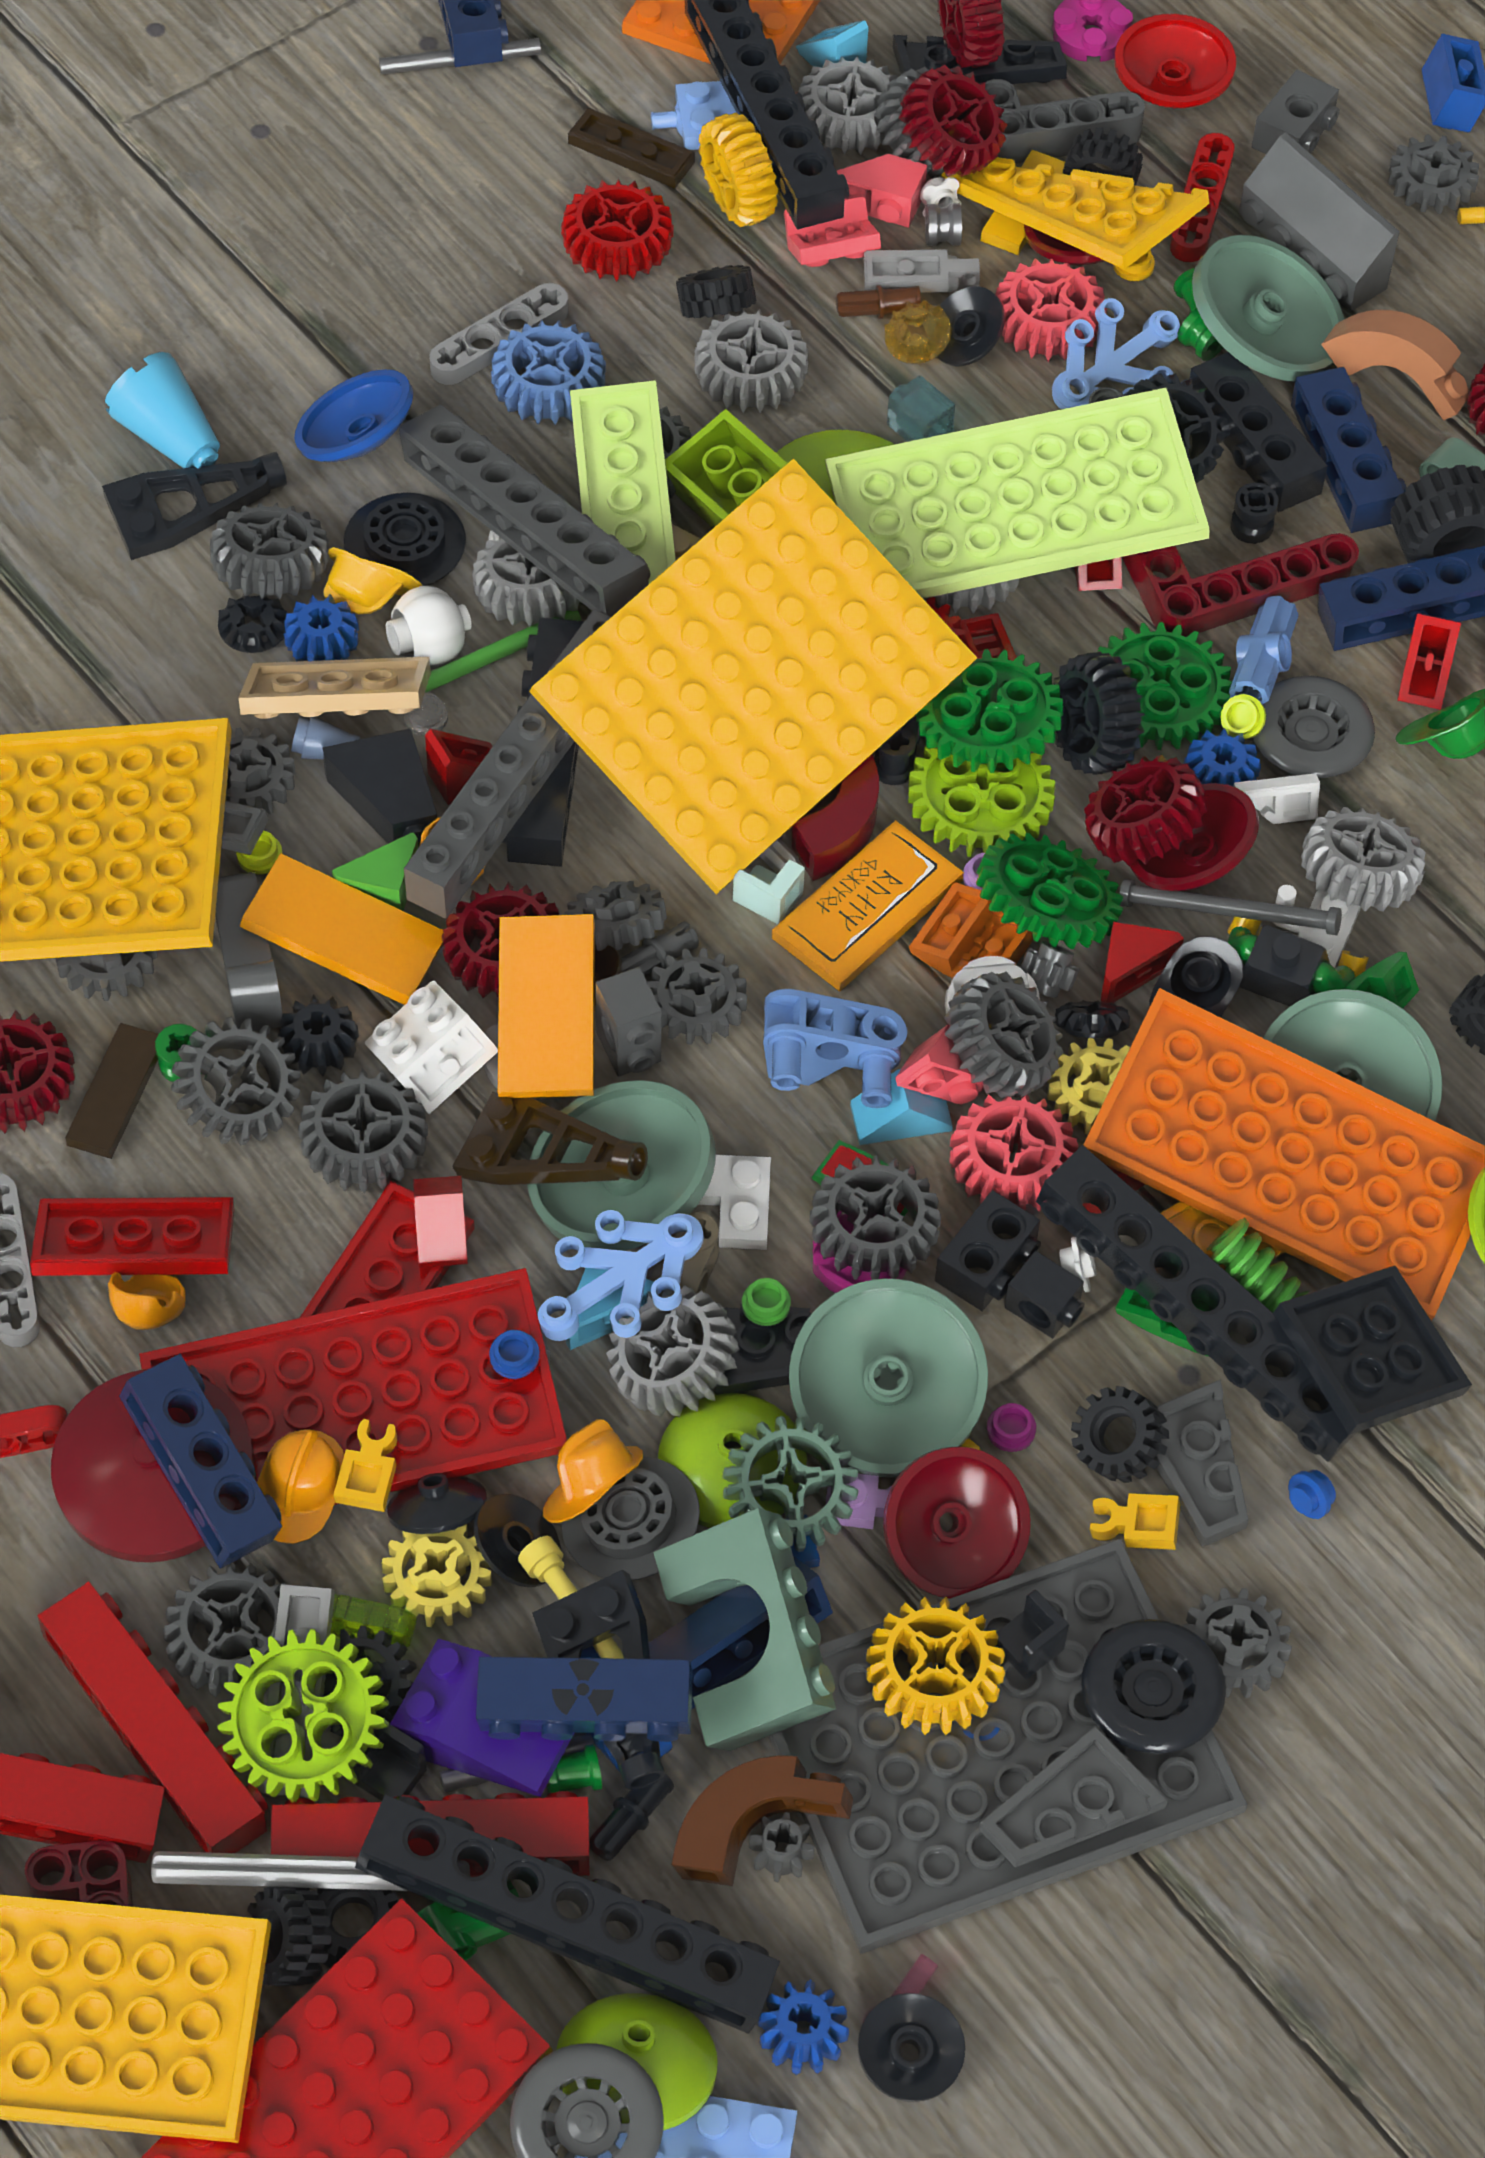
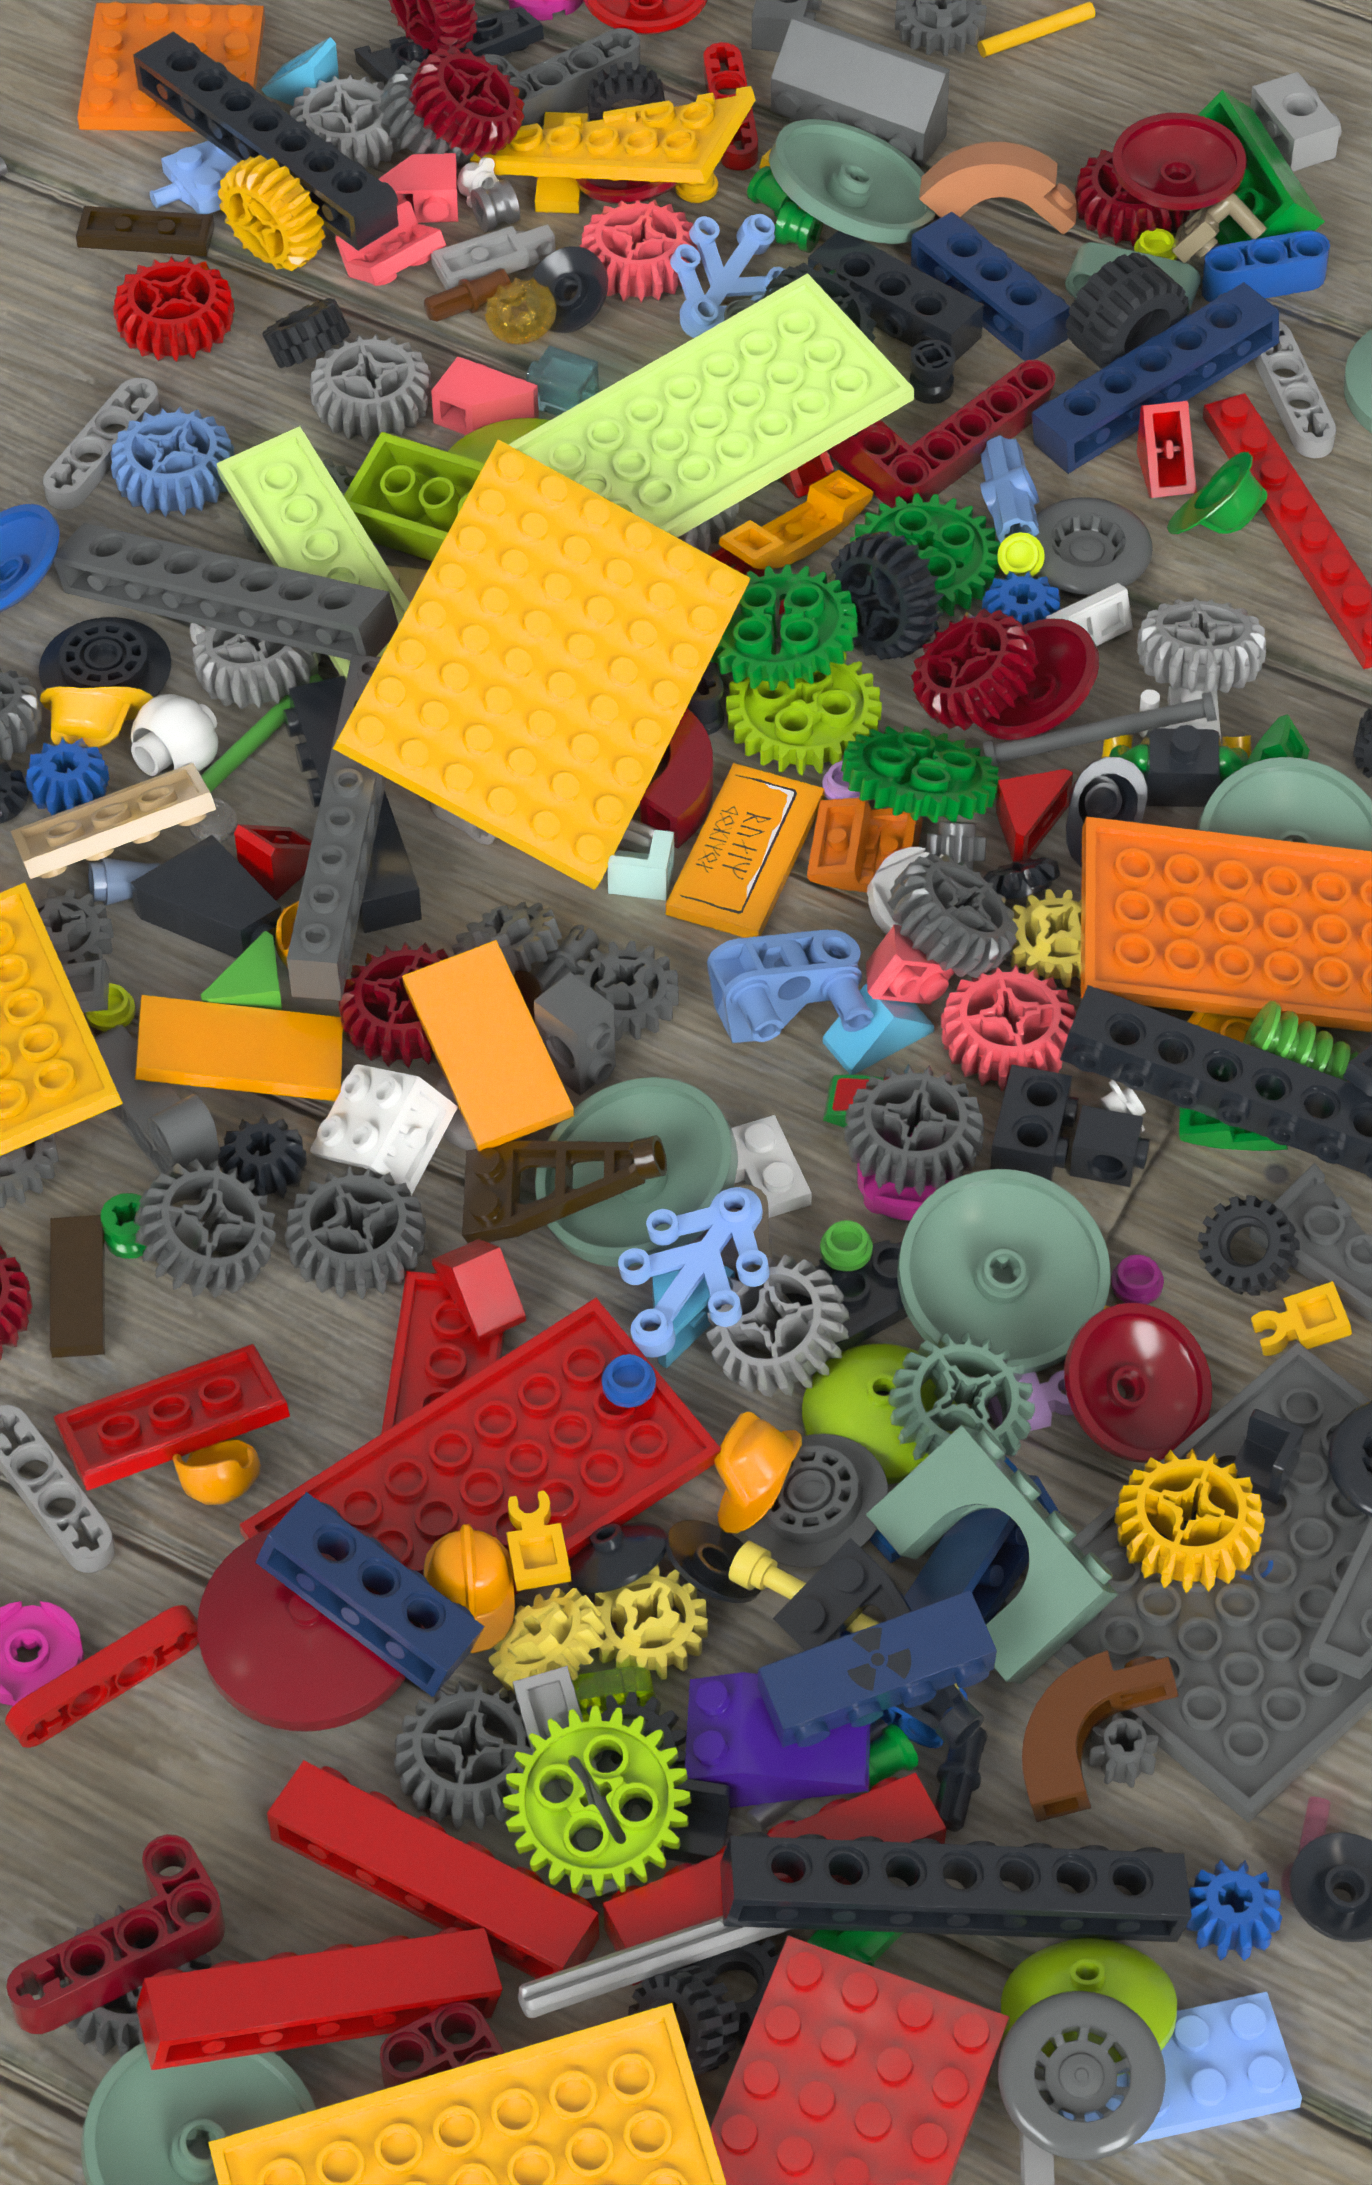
camera: 20 degrees left, 5 degrees down
none -> coral slope [431,356,539,435]
none -> light yellow gear [489,1588,606,1694]
none -> light orange slope [718,470,874,569]

